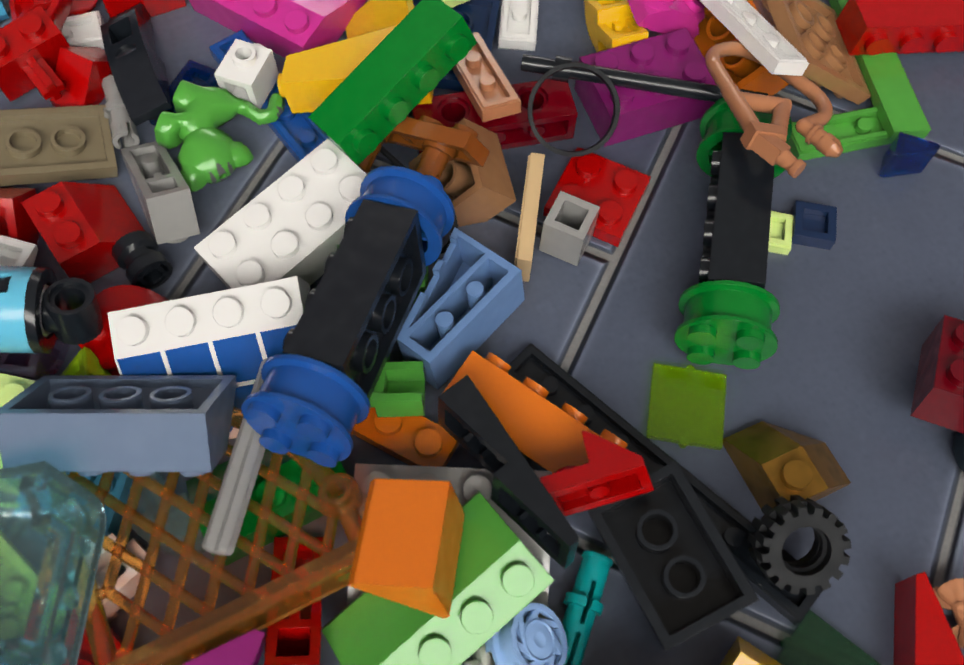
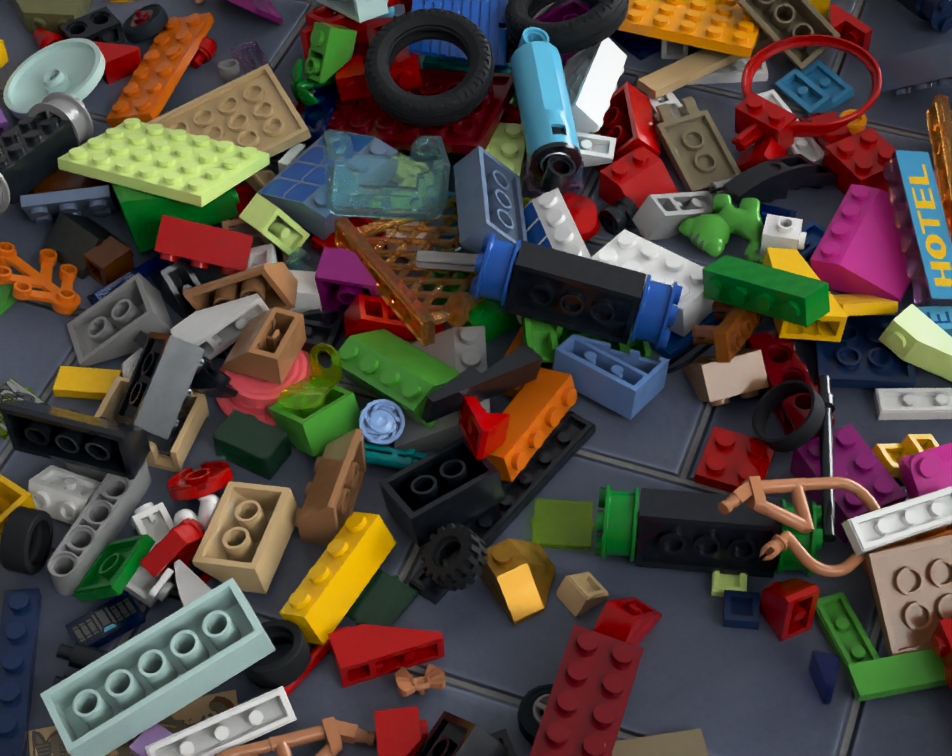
camera: 90 degrees right, 15 degrees down
orange slope [348,478,465,619] -> none
nougat tile [452,32,521,122] -> none
tan tile [514,153,545,282] -> none
light grey brick [539,191,600,266] -> none
none -> tan slope [556,572,610,617]
none -> red slope [592,596,662,646]
none -> red slope [760,578,820,642]

